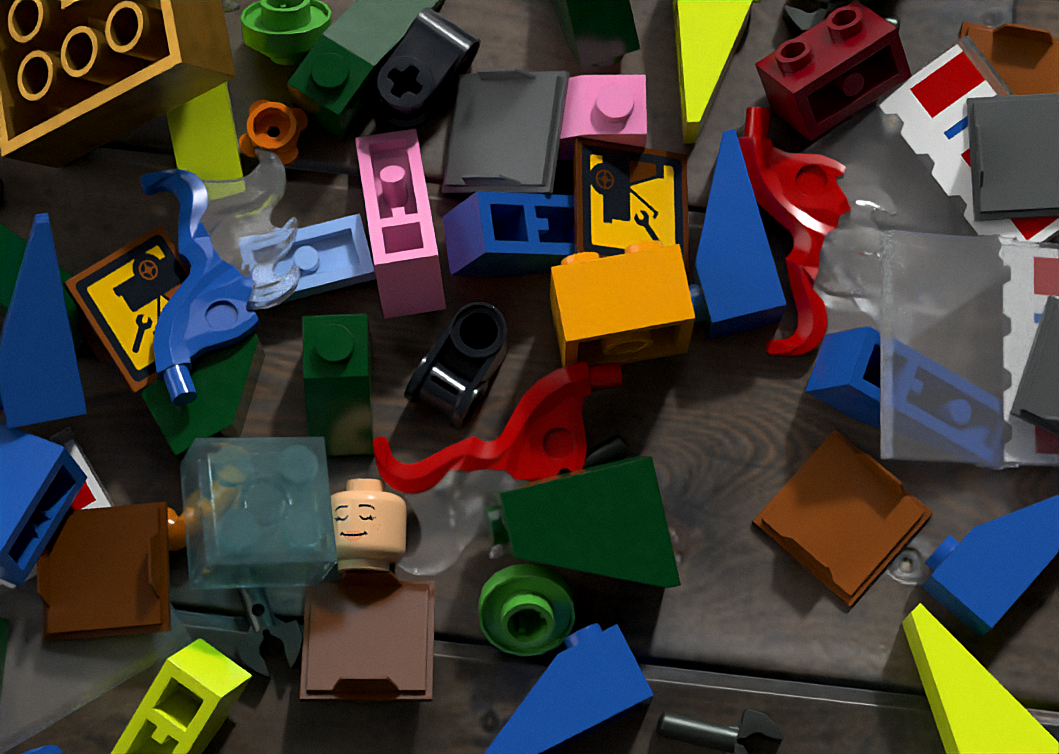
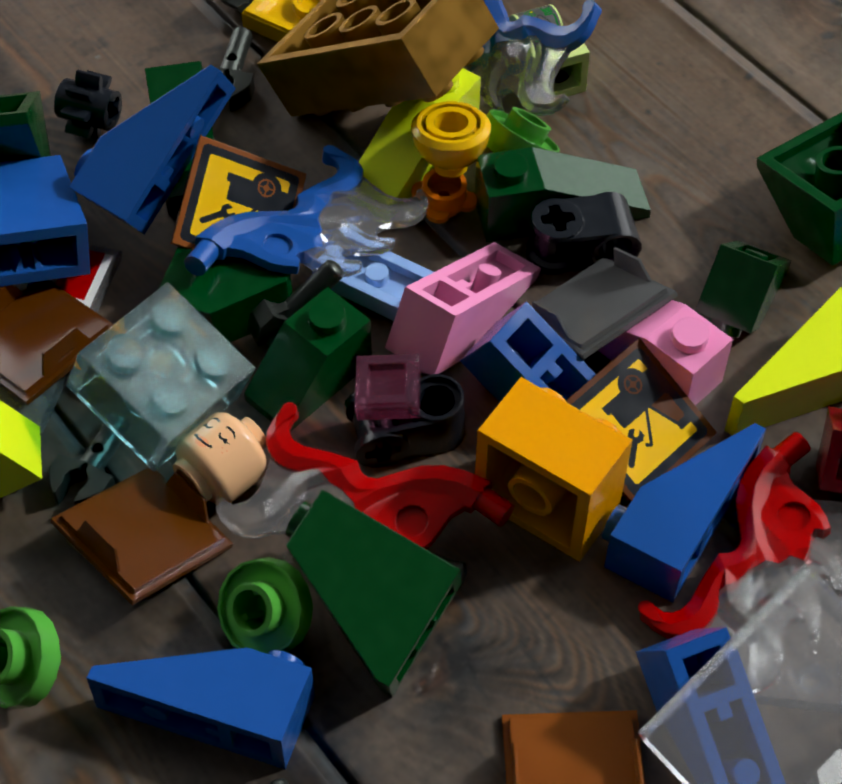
camera: 45 degrees right, 20 degrees down
none -> pearl dark grey bar [248,260,344,347]
none -> clear pink tile [354,354,421,420]
none -> yellow brick [411,101,491,178]

